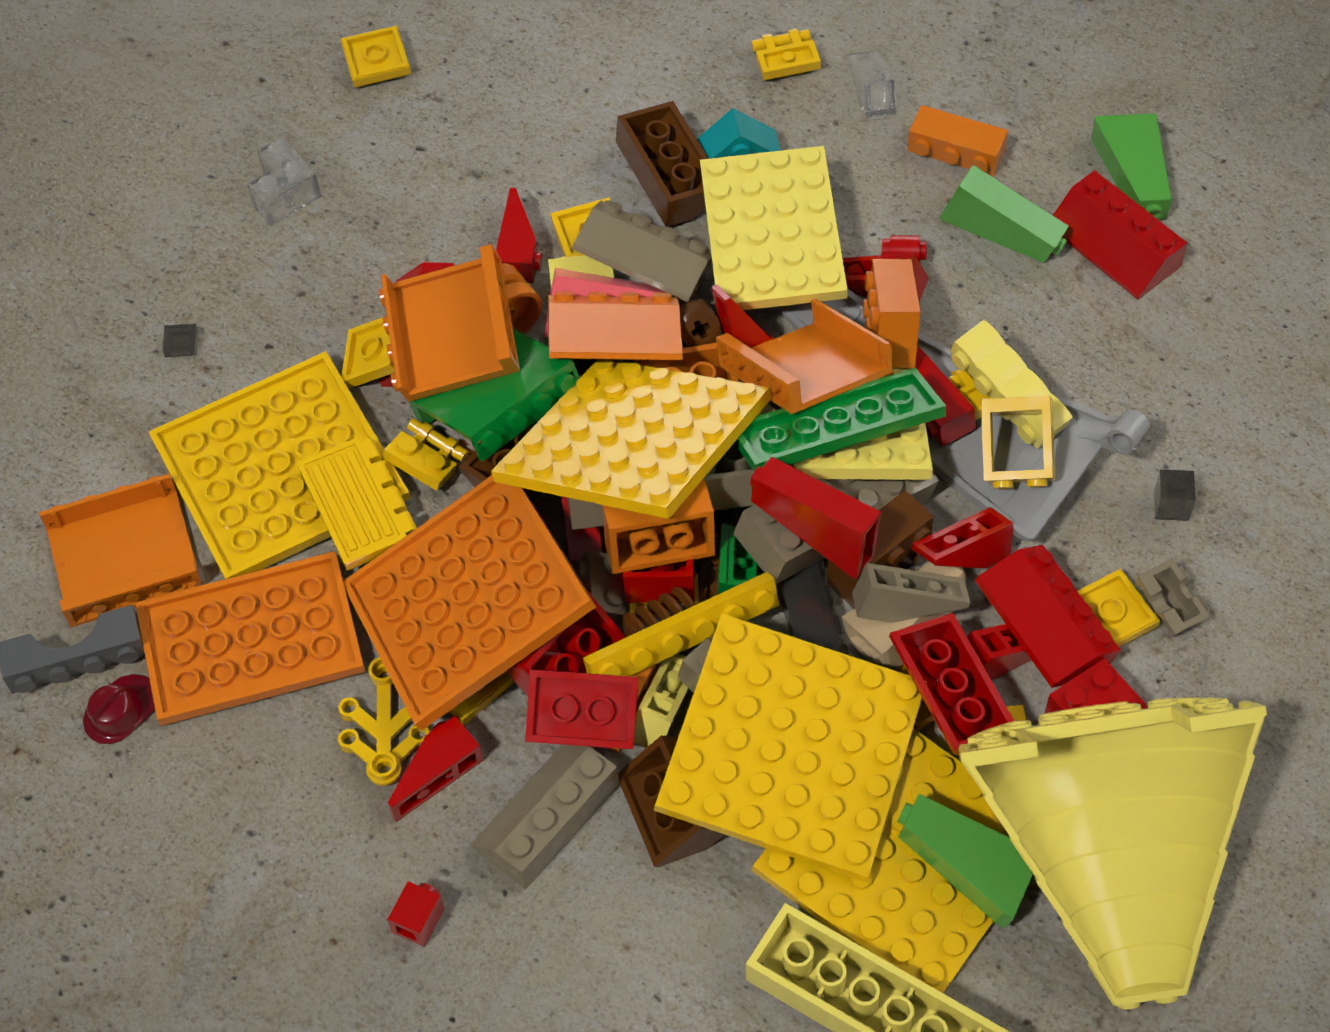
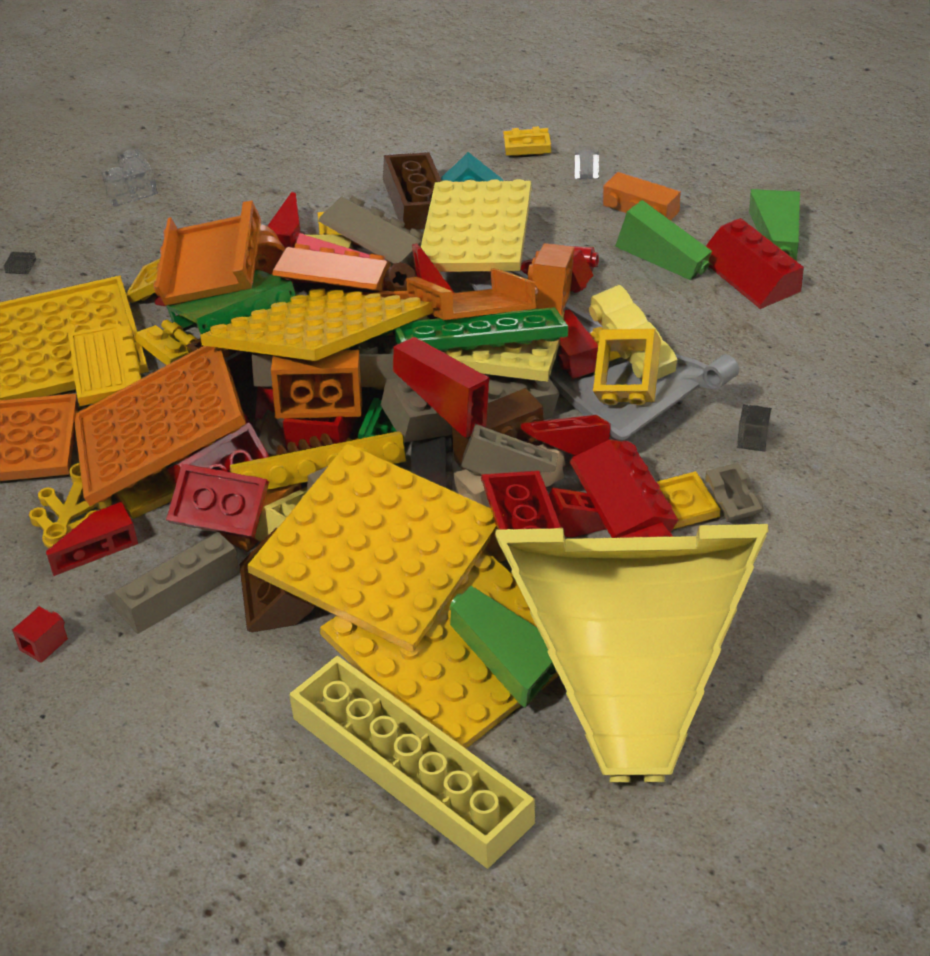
camera: 10 degrees right, 15 degrees down
yellow plate [340,25,411,88] -> none

